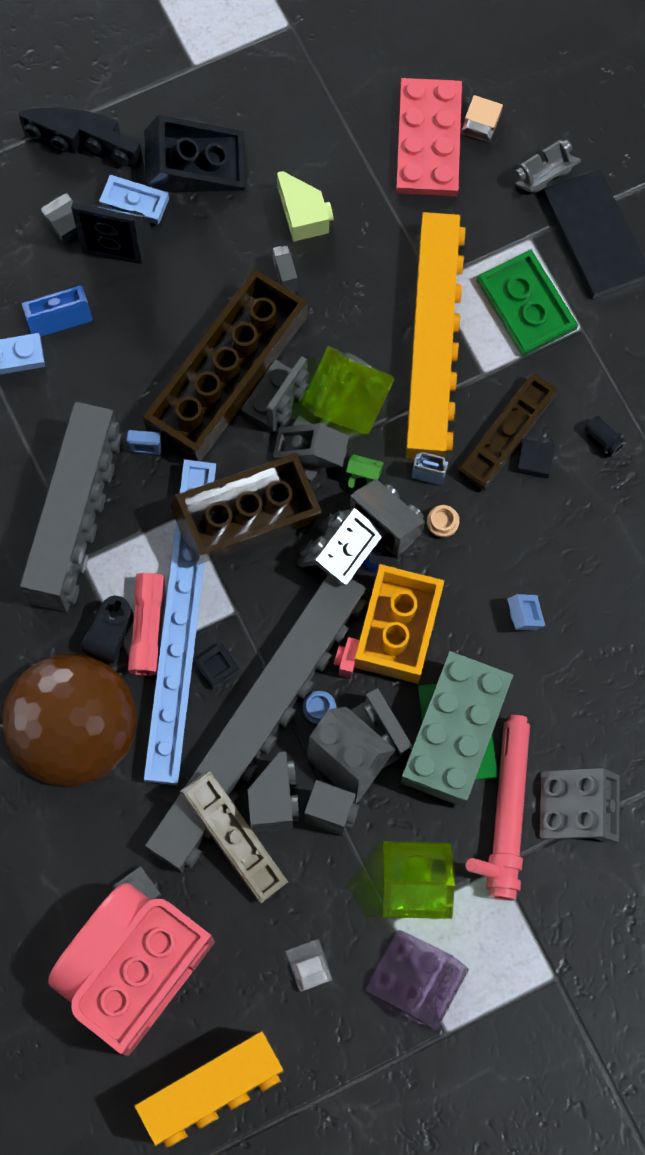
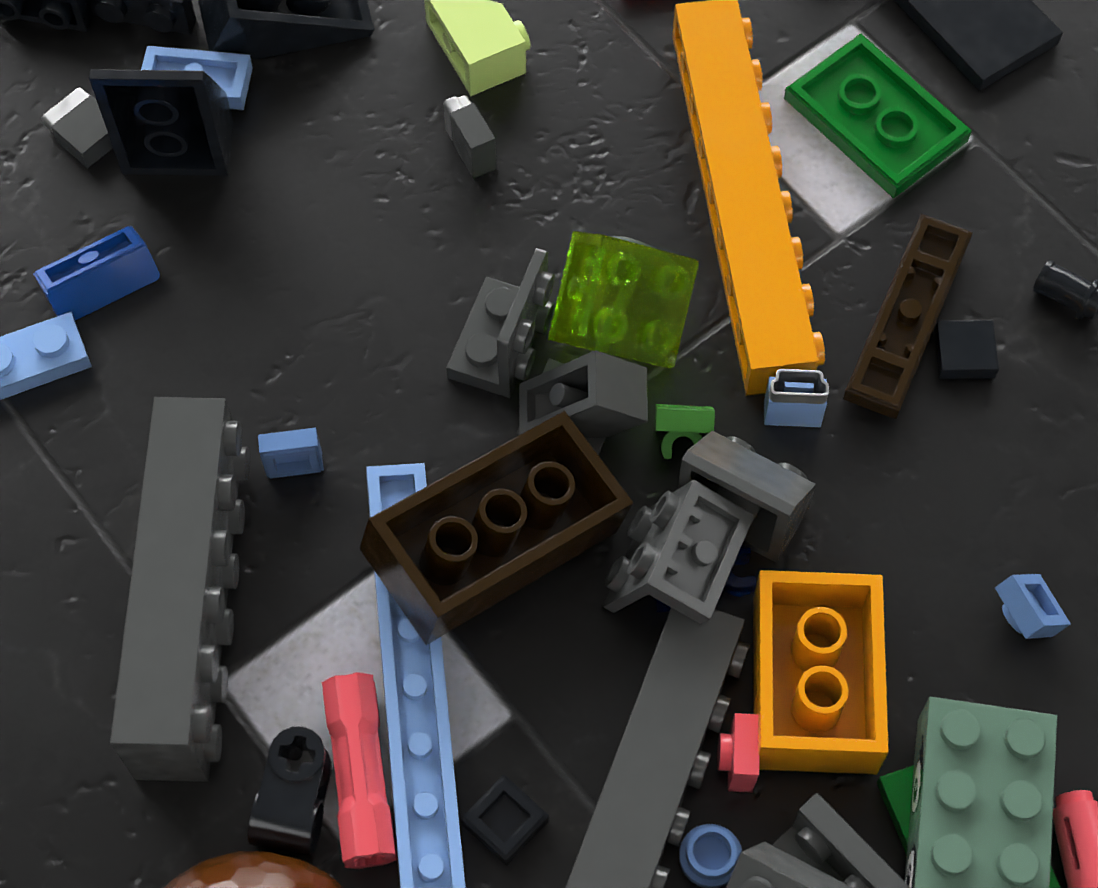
camera: 10 degrees left, 10 degrees down
dark brown brick [143,269,308,461] -> none
light nougat plate [427,505,459,537] -> none

